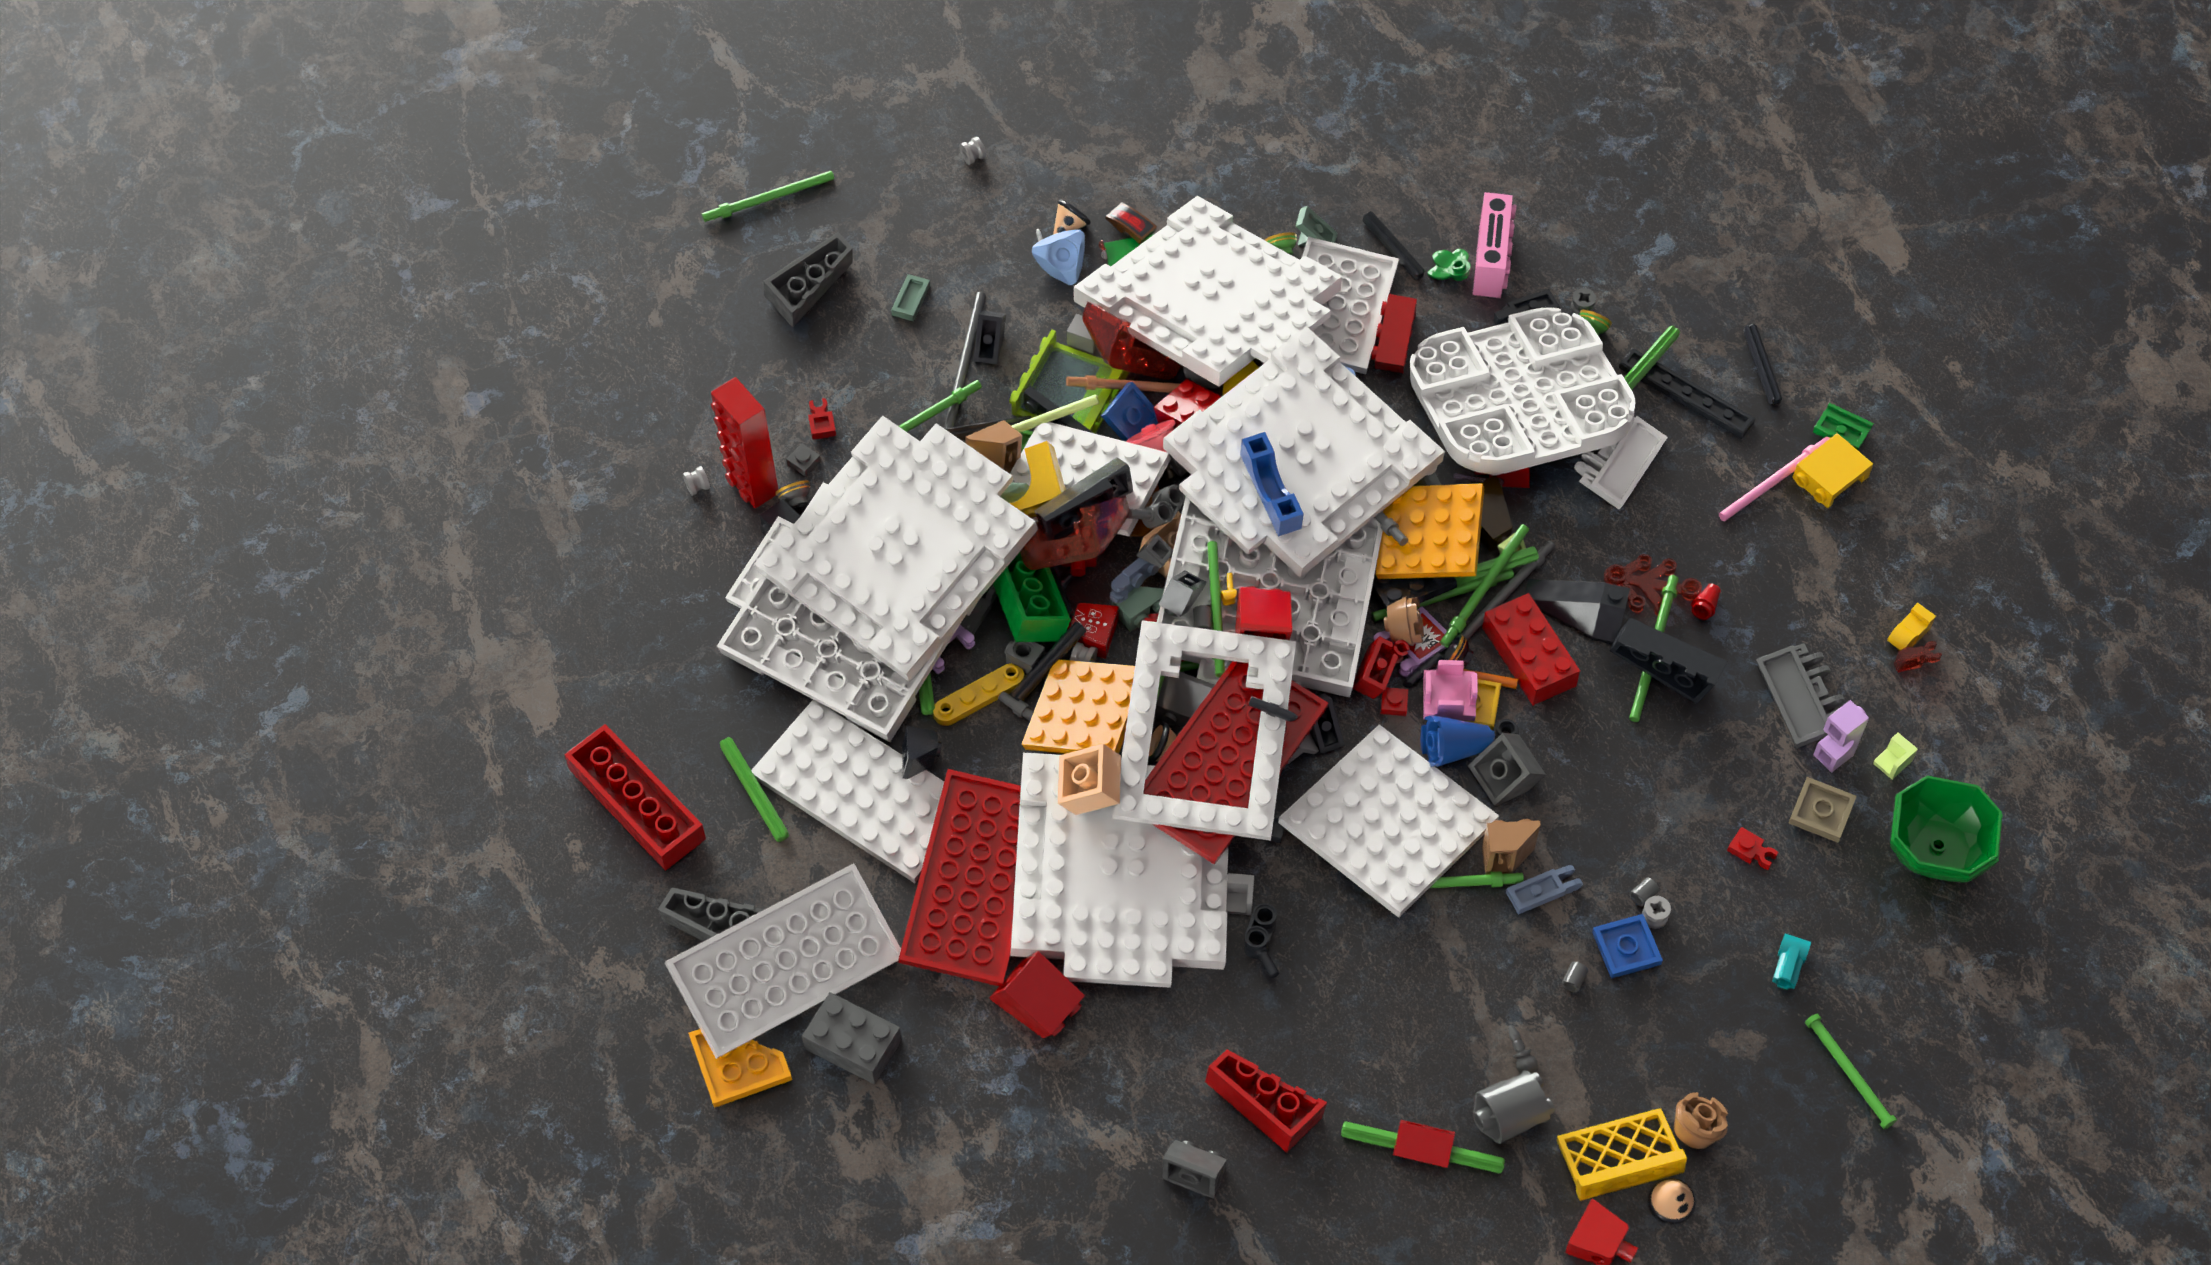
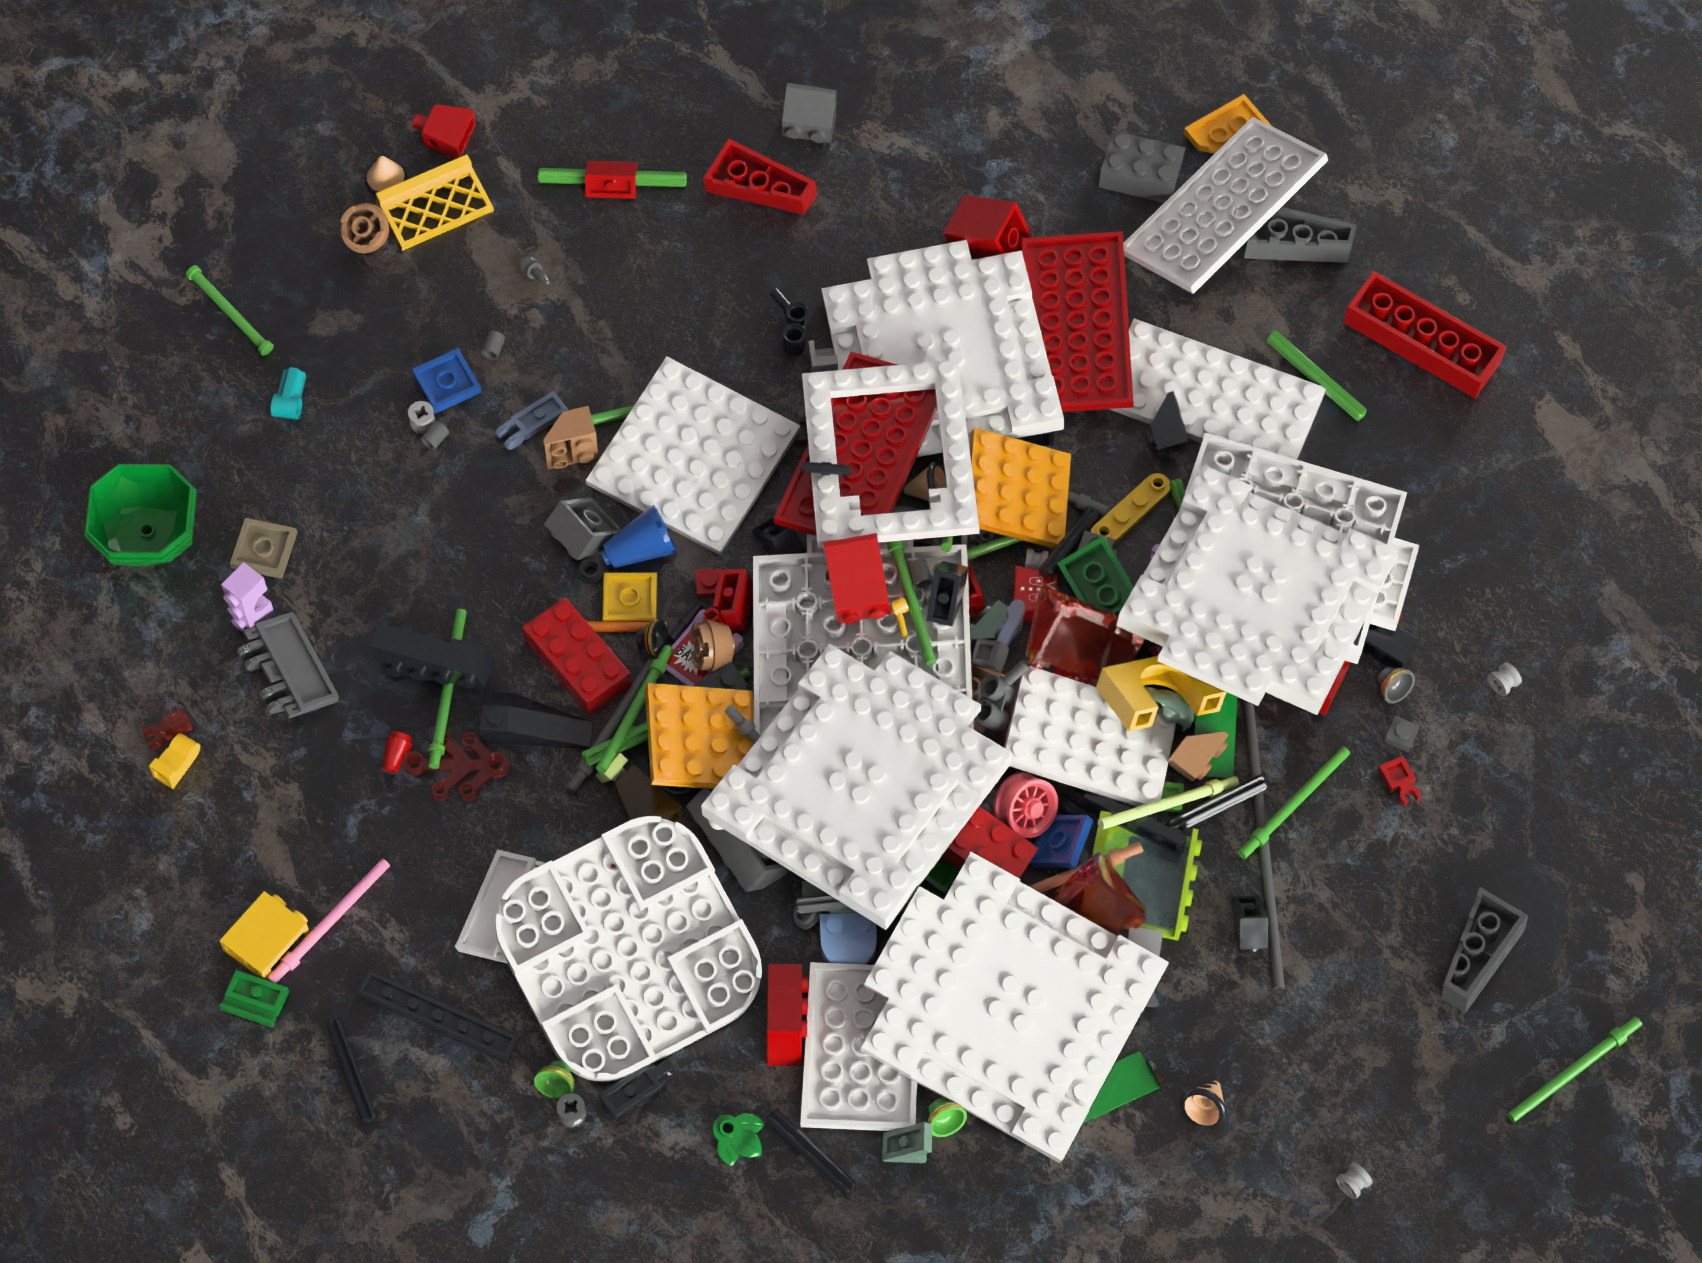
camera: 165 degrees right, 5 degrees up
red brick [711,377,779,509] -> none
sand green tile [891,274,930,321] -> none
light blue hat [1032,229,1085,285] -> none
black slope [1034,457,1133,545] -> none
light nougat brick [1058,744,1121,815] -> none
slope [1105,203,1157,244] -> none
blue arch [1240,432,1304,537] -> none
bright pink panel [1423,660,1478,721] -> none
bright pink brick [1473,192,1516,298] -> none
dark grey cylinder [1473,1071,1555,1144] -> none
bright green axle [1624,326,1680,390] -> none
red plate [1727,827,1778,870] -> none
yellowish green panel [1874,733,1918,780] -> none

